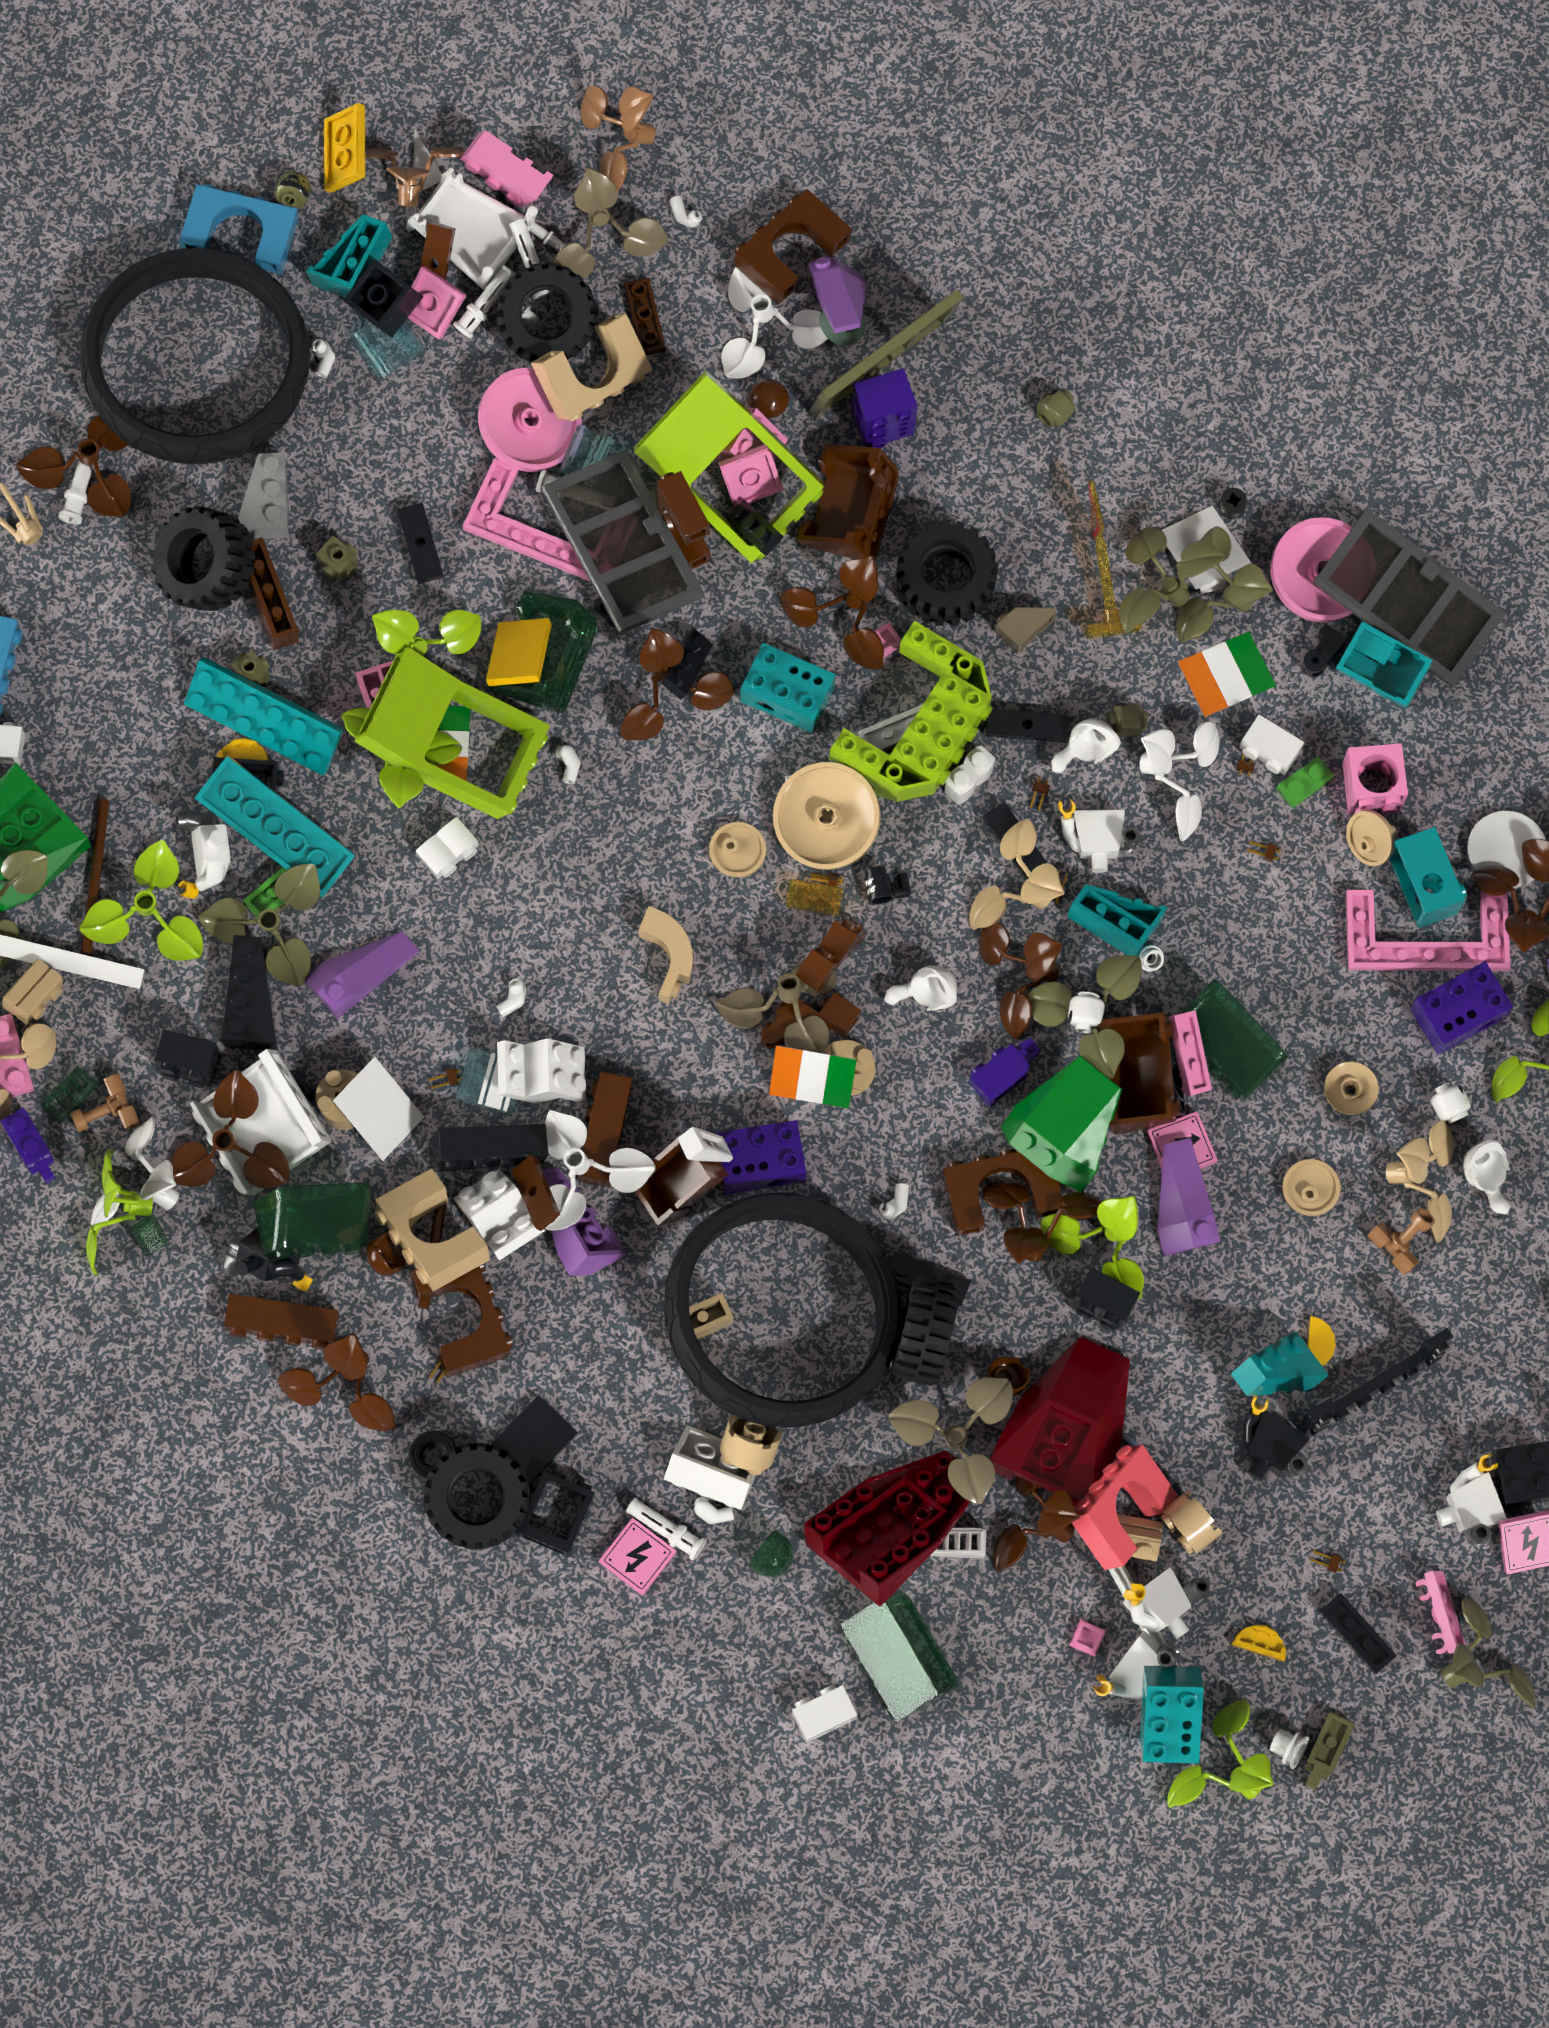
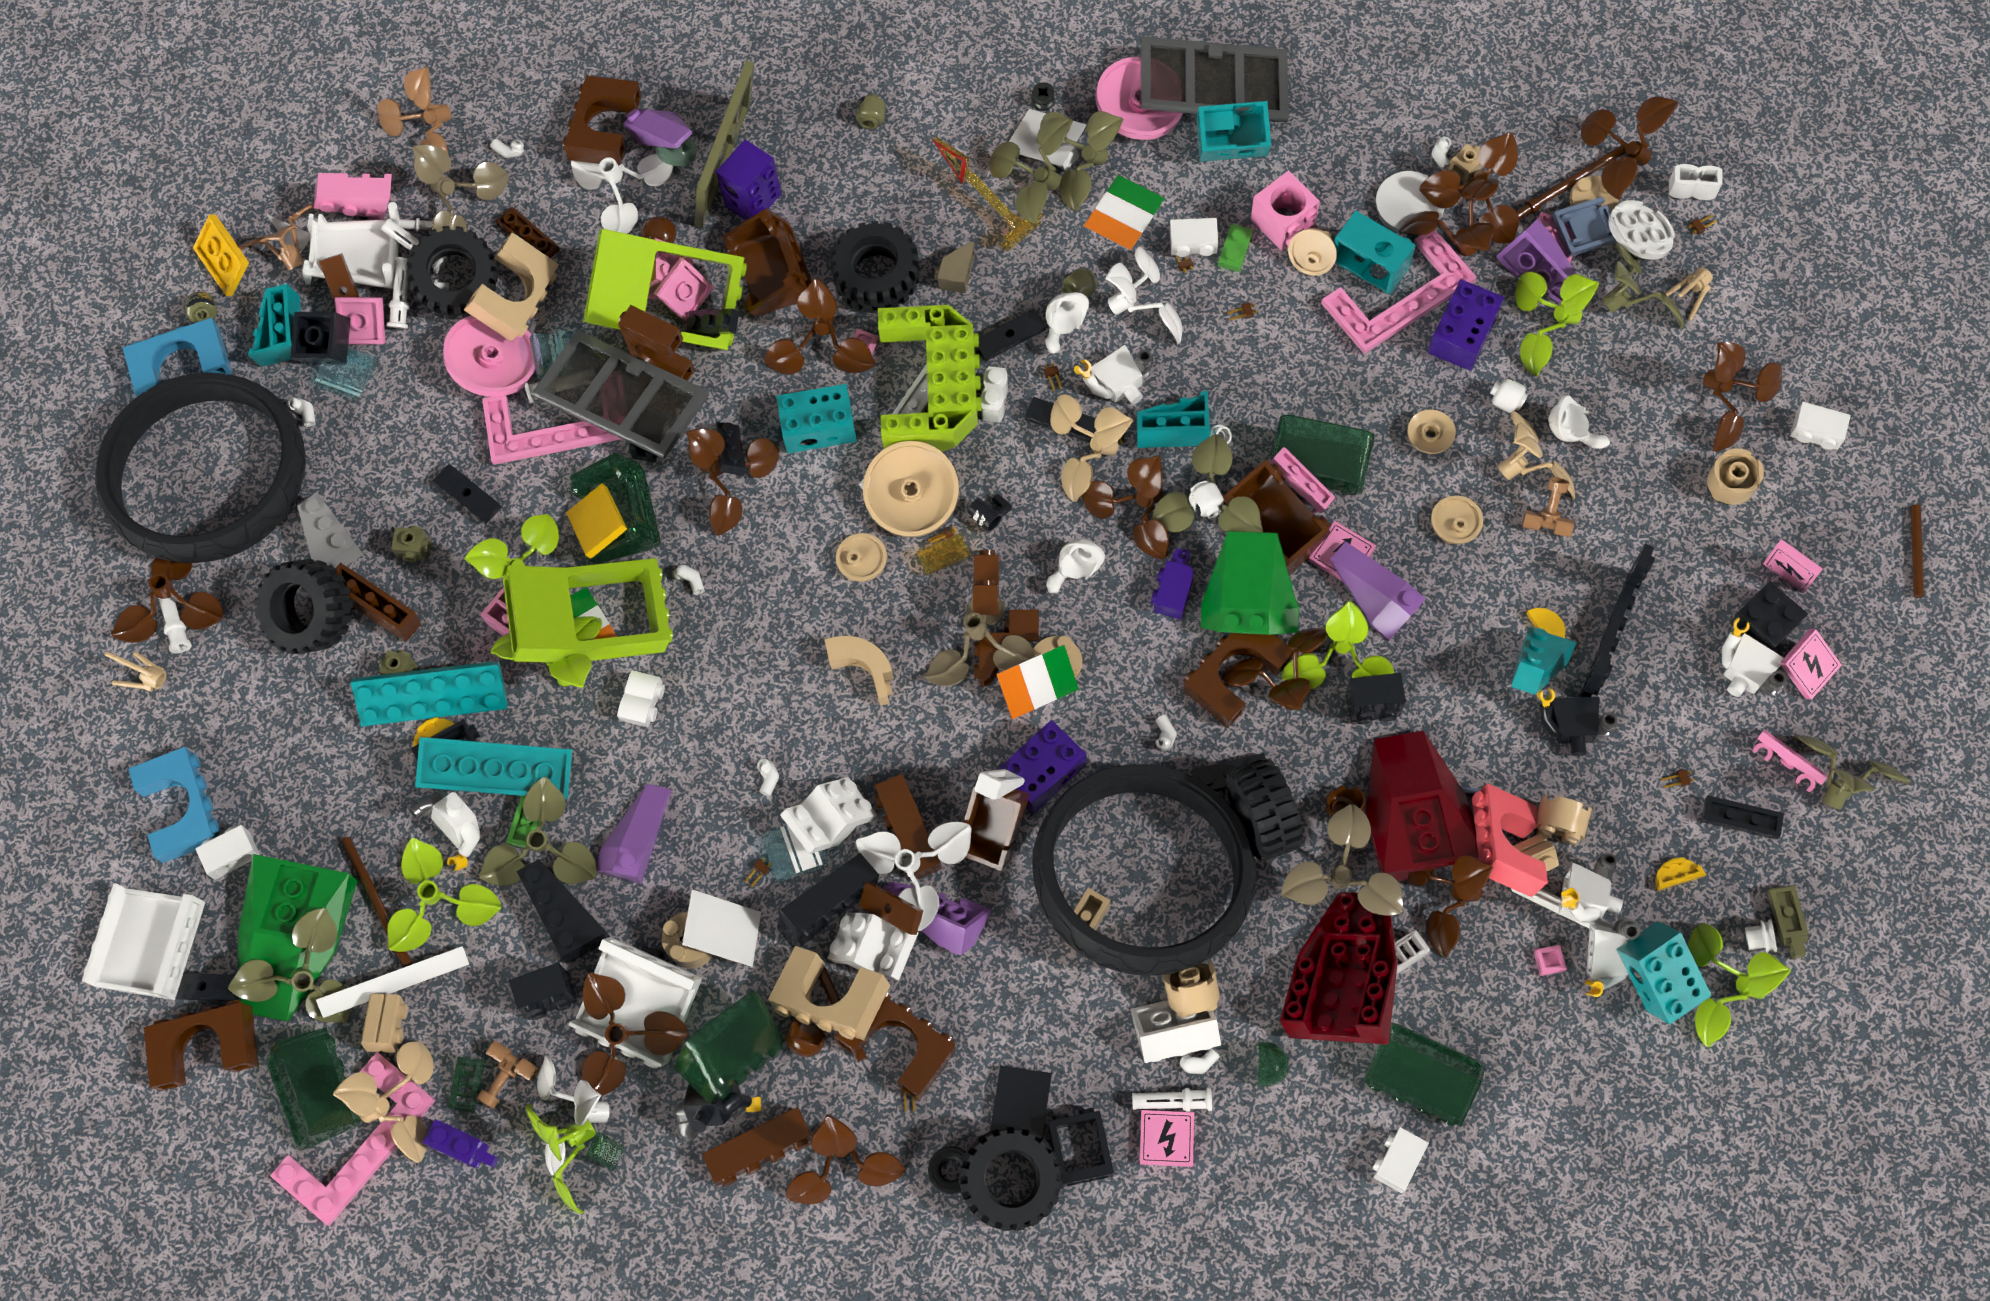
camera: 25 degrees left, 5 degrees down
black leg [1302,623,1347,677] -> none

